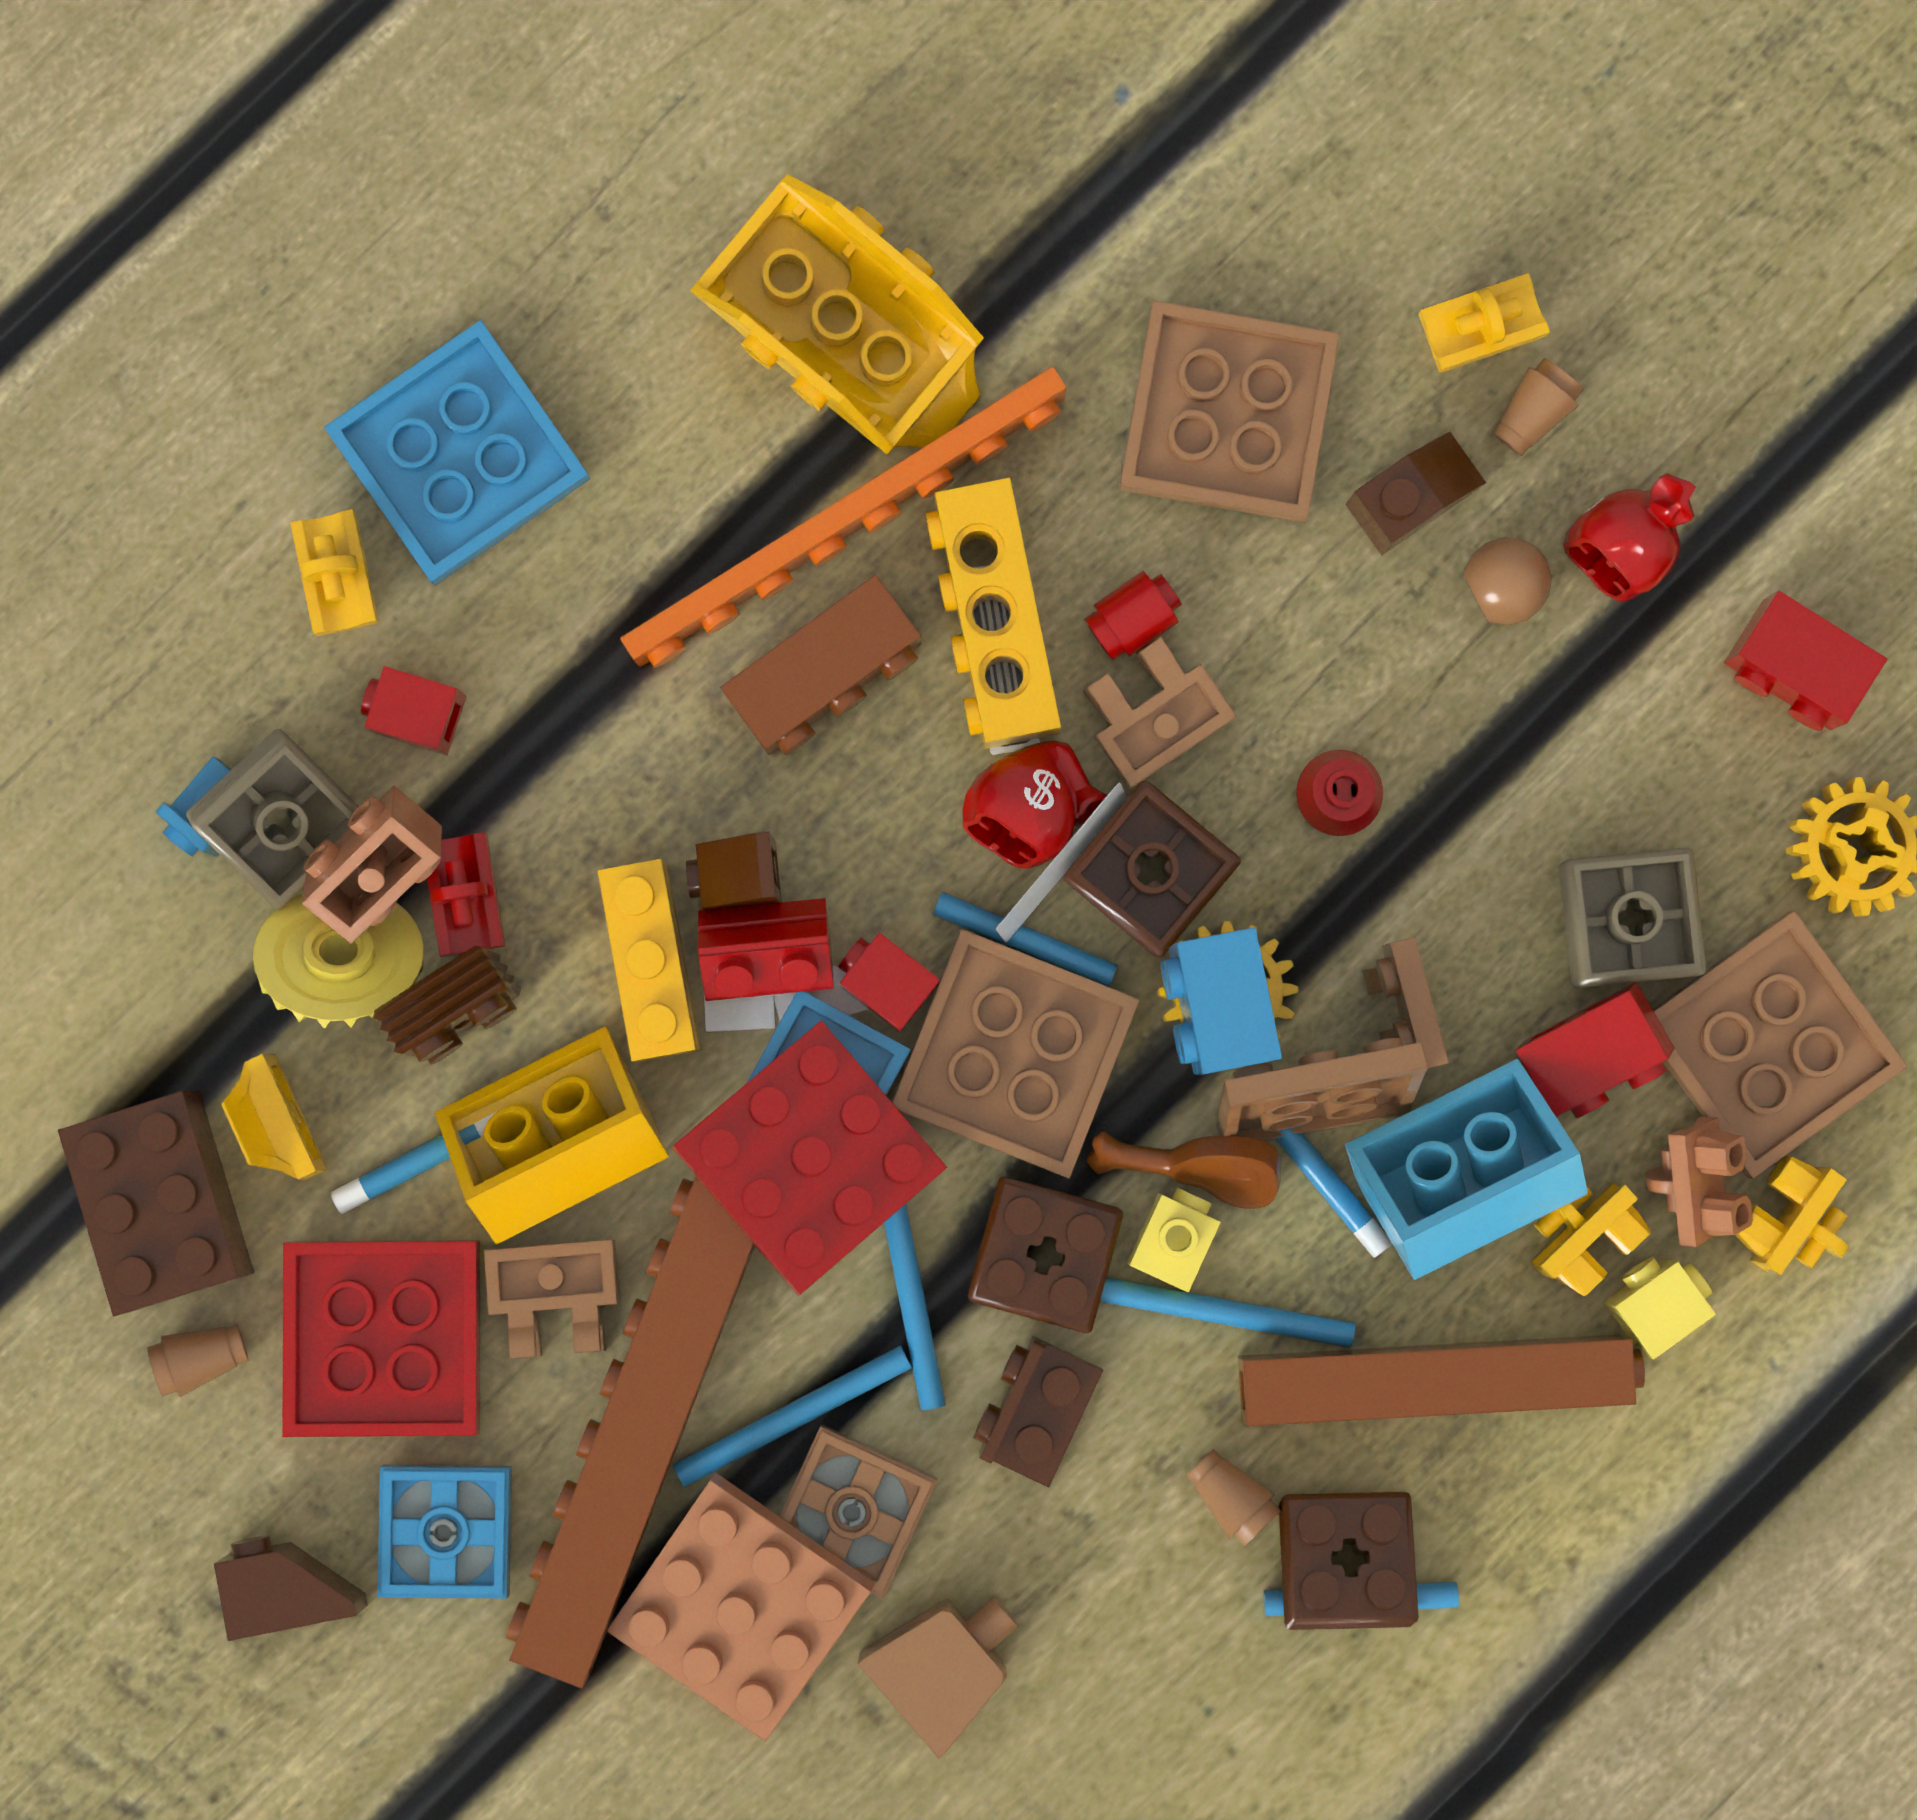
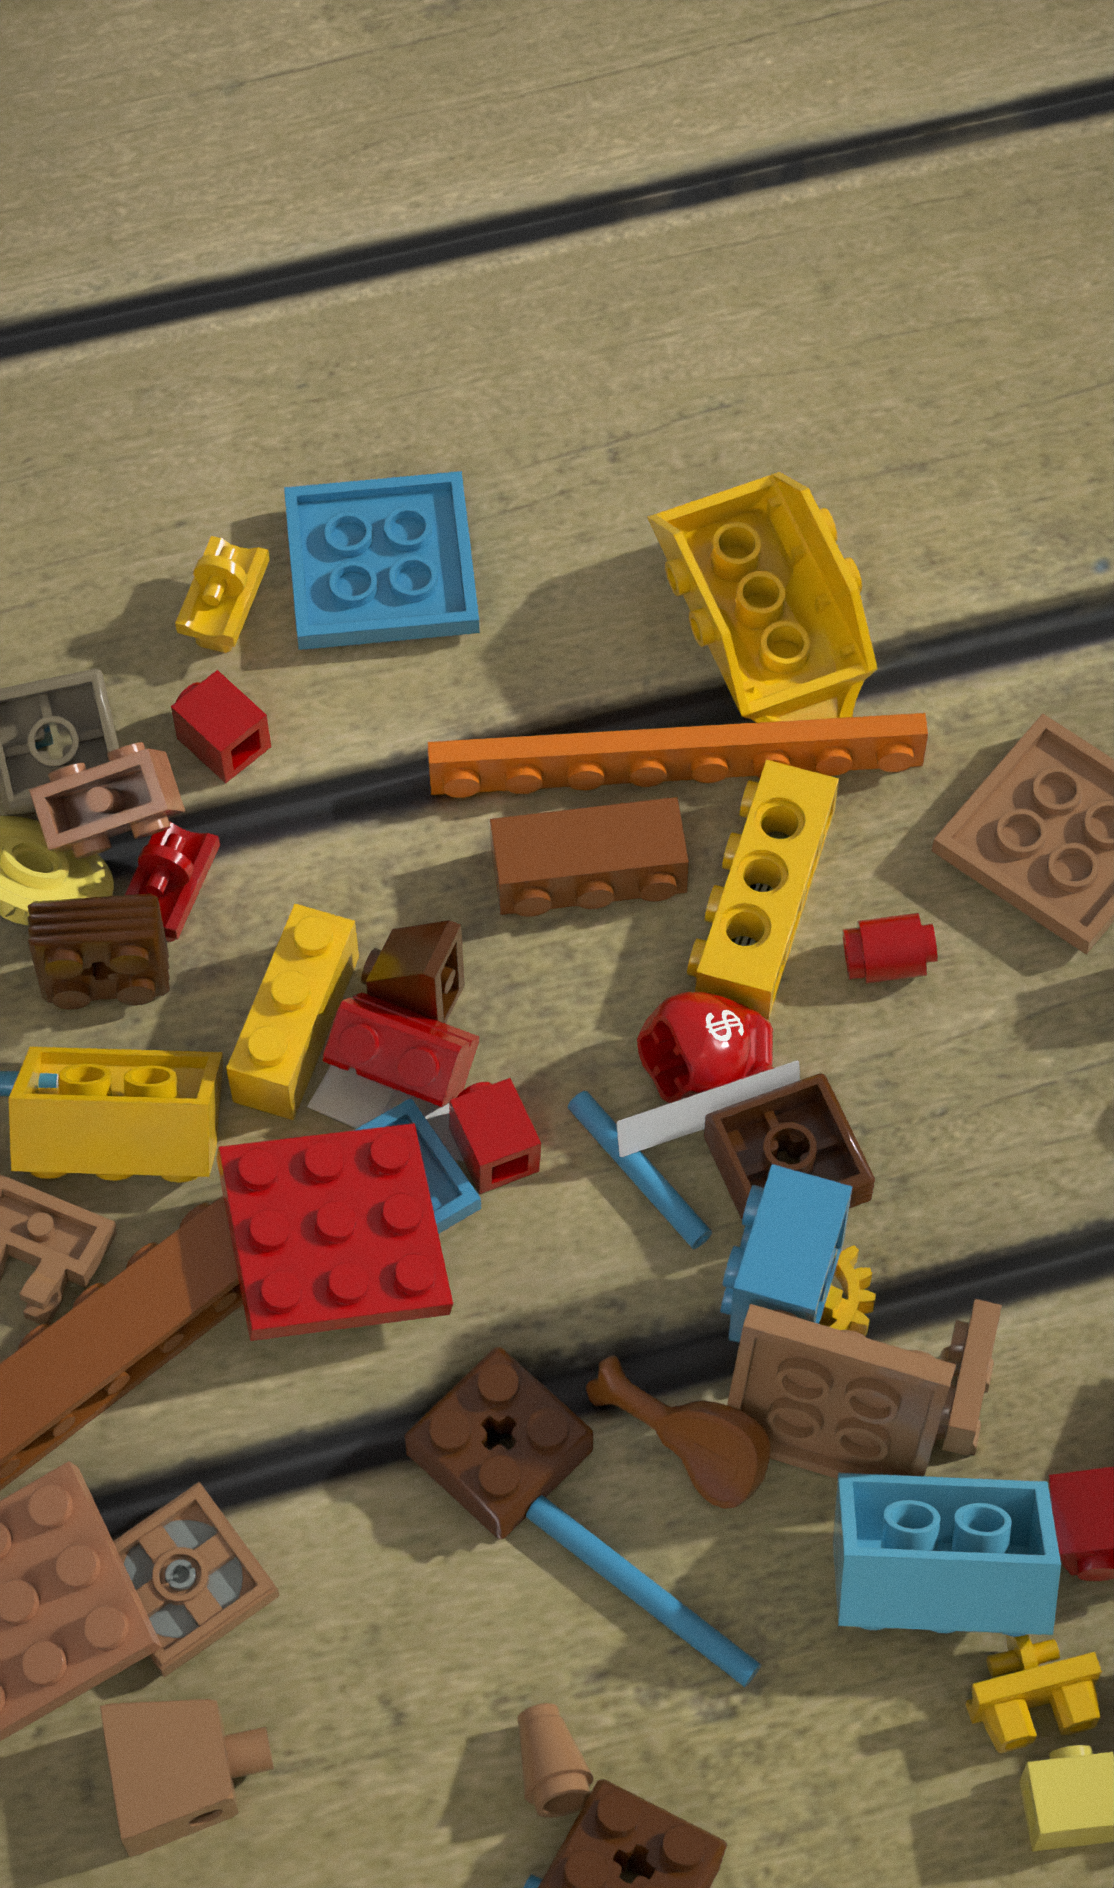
camera: 30 degrees right, 25 degrees down
dark azure bar [673,1345,912,1487] -> none
dark azure bar [884,1204,946,1410] -> none
medium nougat plate [892,929,1140,1179] -> none
reddish brown bracket [973,1336,1103,1488] -> none
medium nougat plate [1083,637,1237,789] -> none
light yellow brick [1127,1188,1221,1293] -> none
dark orange brick [1238,1334,1645,1426] -> none
dark azure bar [1276,1128,1392,1258] -> none
red cone [1296,750,1383,836] -> none

